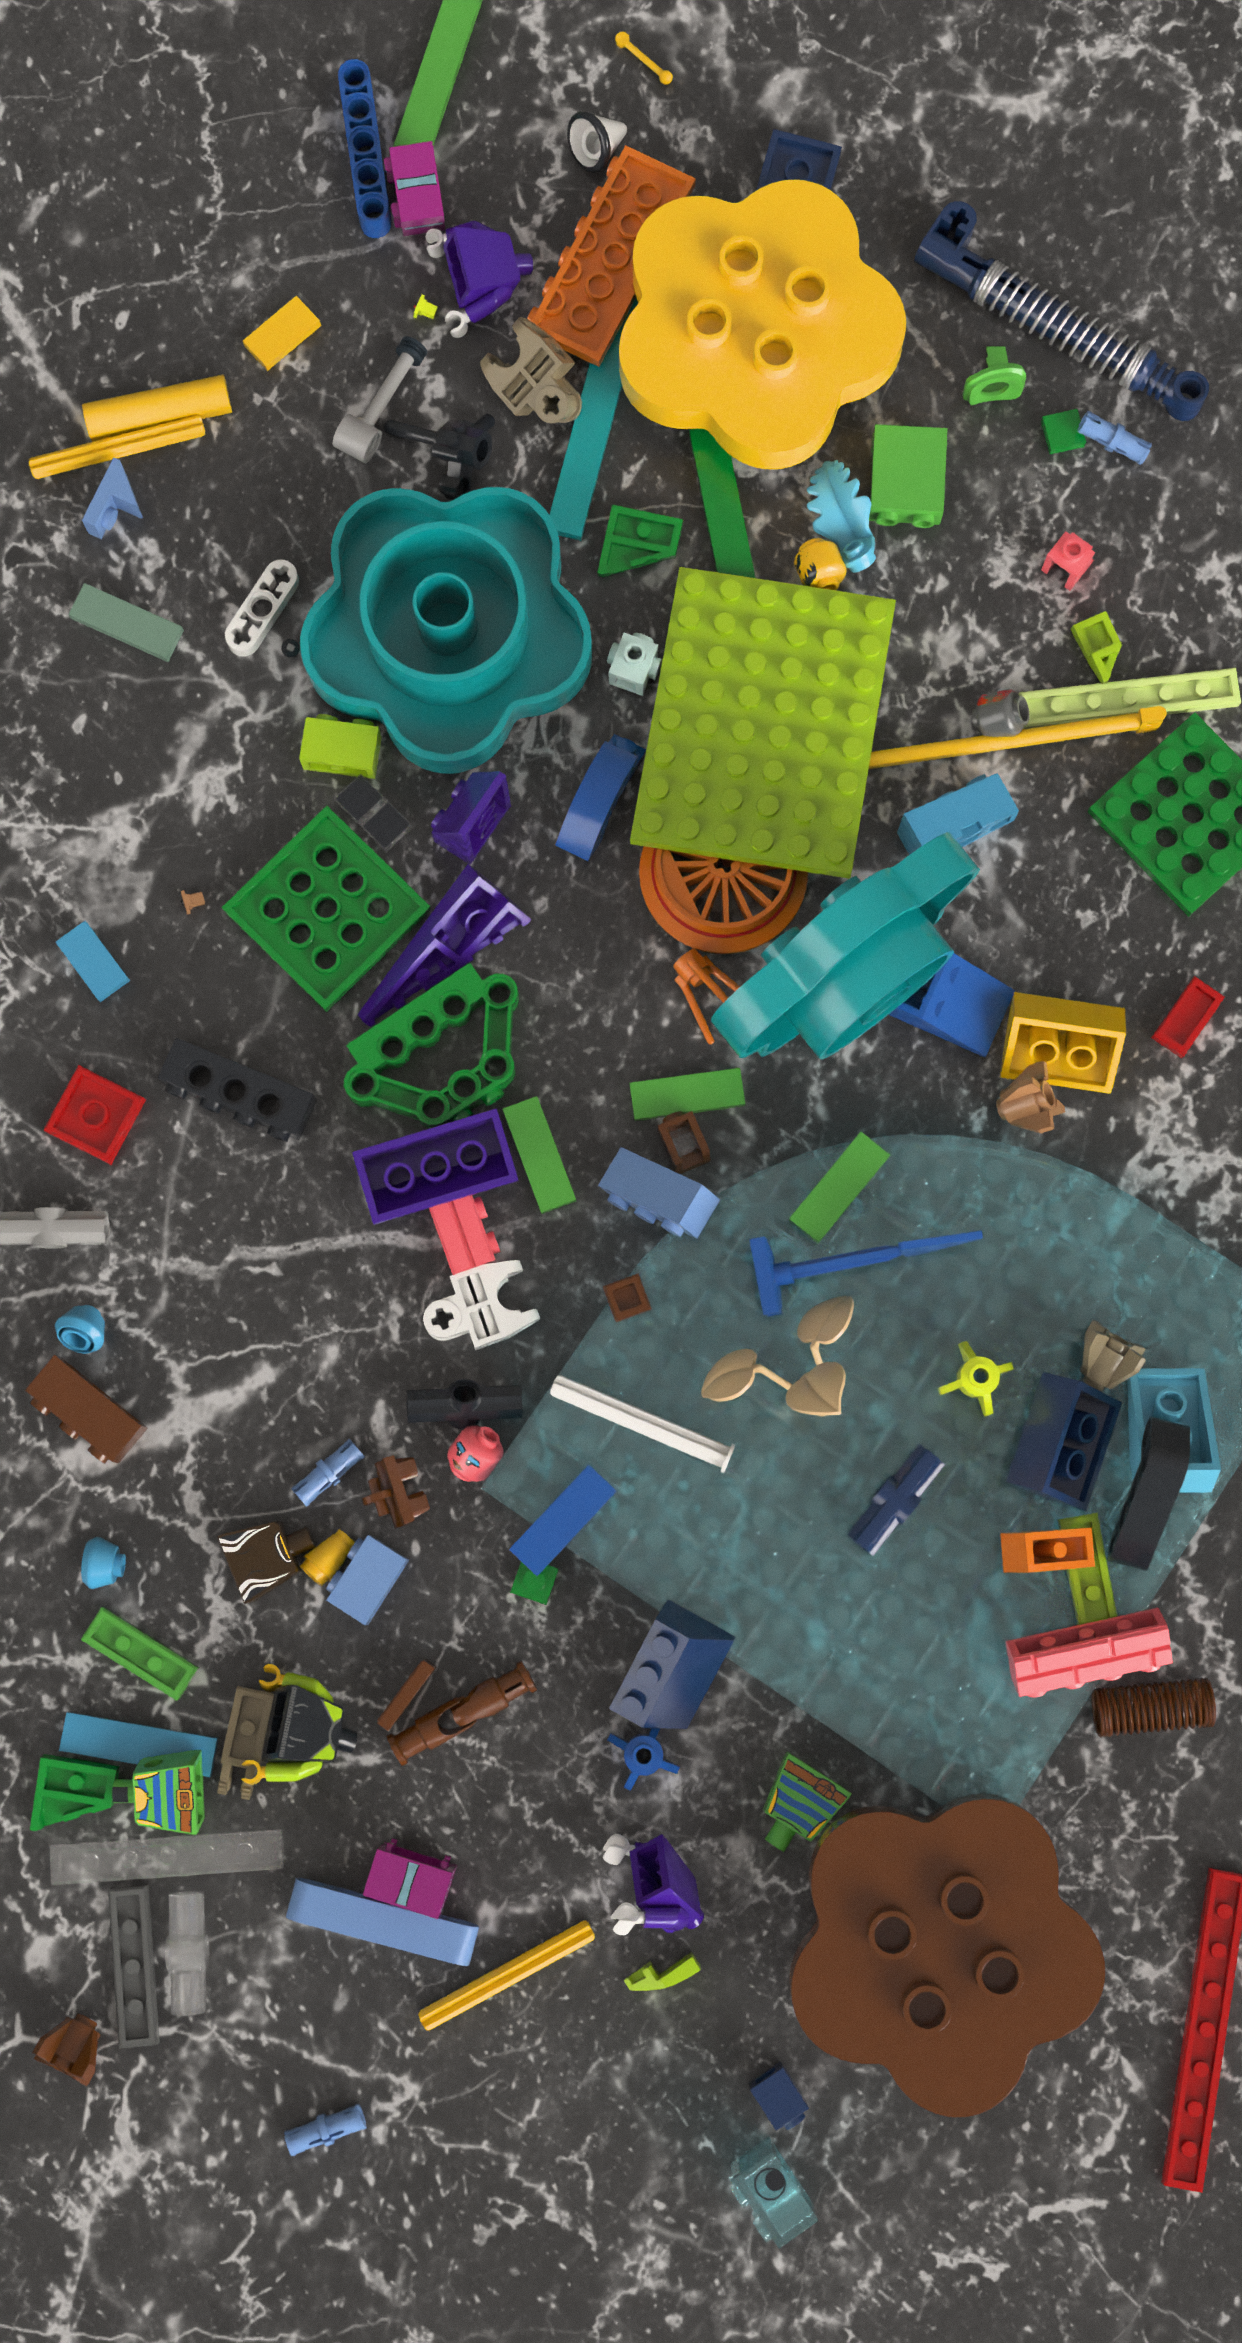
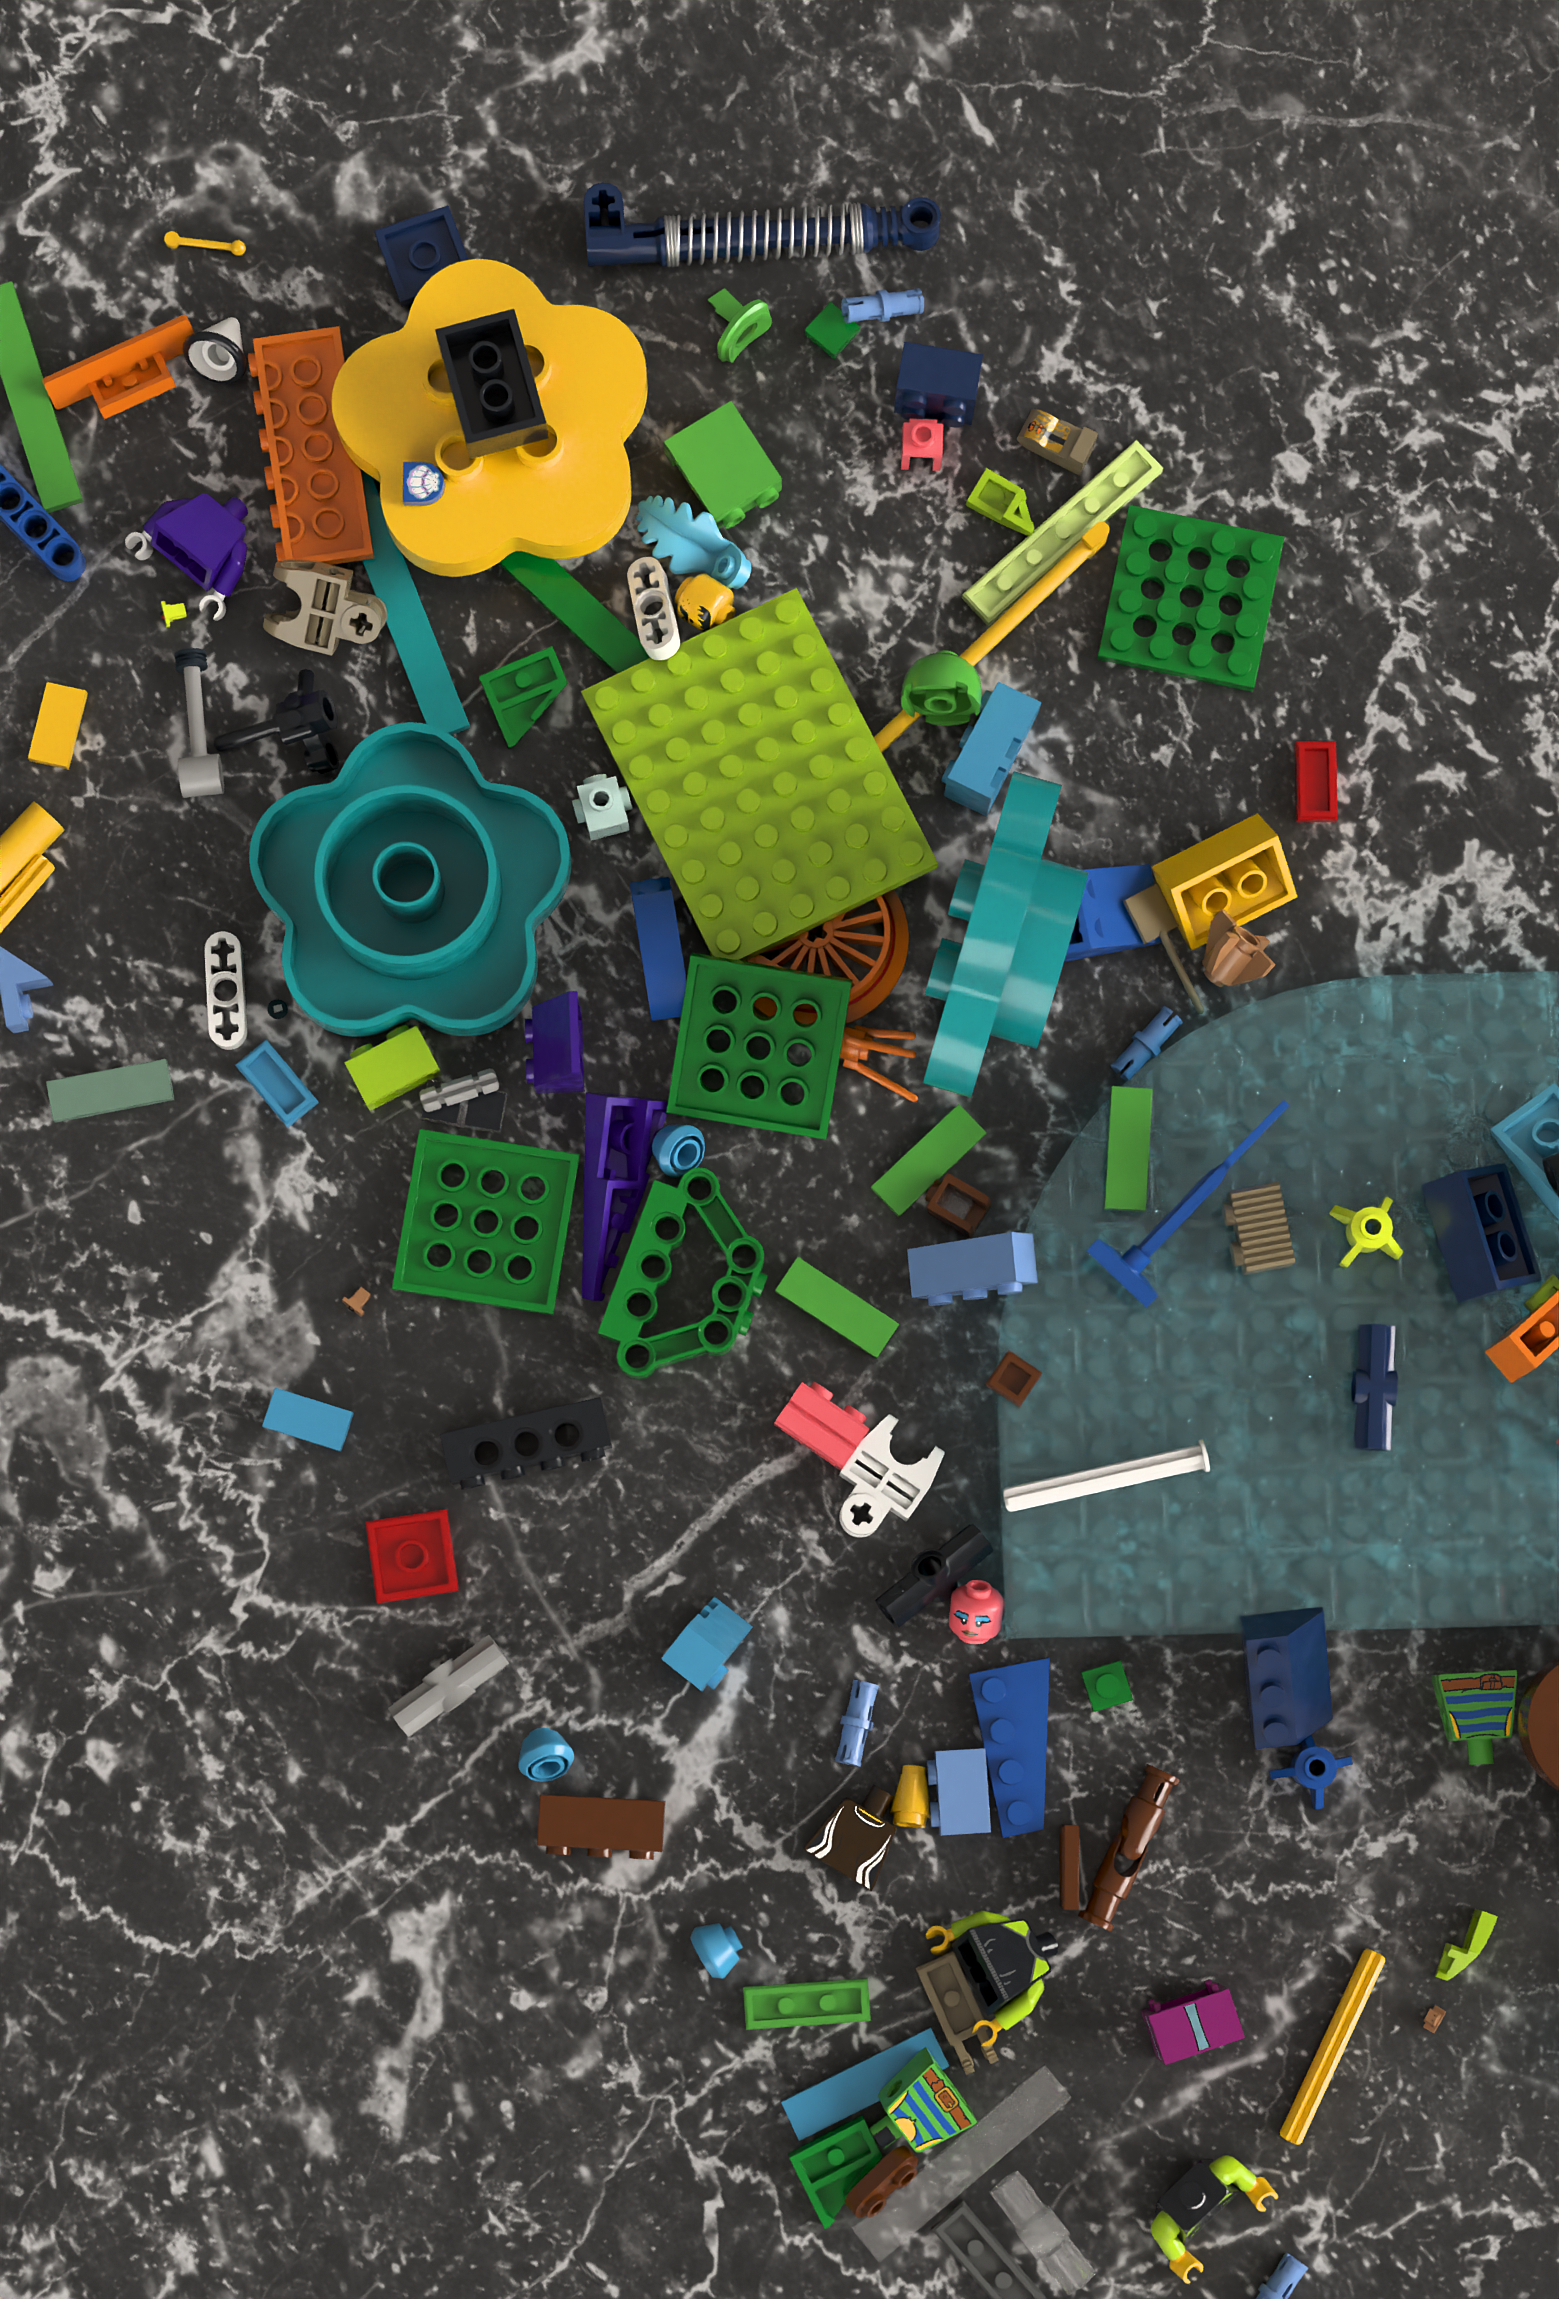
camera: 40 degrees left, 0 degrees up
medium blue beam [286,1878,479,1966] -> none
dark purple slope [352,1108,519,1225] -> none
reddish brown hips [362,1455,430,1529] -> none
magenta container [384,141,446,236] -> none
blue tile [509,1465,617,1576] -> none
dark purple torso [603,1834,704,1935] -> none
tan plant [701,1296,854,1417] -> none
dark grey head [972,689,1029,737] -> none
dark tan brick [1079,1320,1146,1391] -> none
none -> orange bracket [42,315,194,420]
none -> dark azure tile [235,1040,319,1128]
none -> tile [403,462,445,506]
none -> light grey axle [419,1068,499,1112]
none -> black brick [435,309,549,459]
none -> white beam [627,557,680,660]
none -> dark azure cone [652,1125,705,1178]
none -> dark azure wedge [661,1596,753,1692]
none -> green piece [666,953,853,1140]
none -> reddish brown plate [845,2145,918,2218]
none -> dark blue brick [894,342,983,428]
none -> bright green cylinder [901,650,982,726]
none -> blue wing [968,1658,1050,1838]
none -> dark tan leg [1017,409,1098,476]
none -> medium blue pin [1110,1006,1183,1083]
none -> dark tan piece [1123,883,1204,1014]
none -> torso [1151,2155,1278,2284]
none -> dark tan brick [1221,1182,1295,1275]
none -> medium nougat piece [1423,2005,1446,2033]

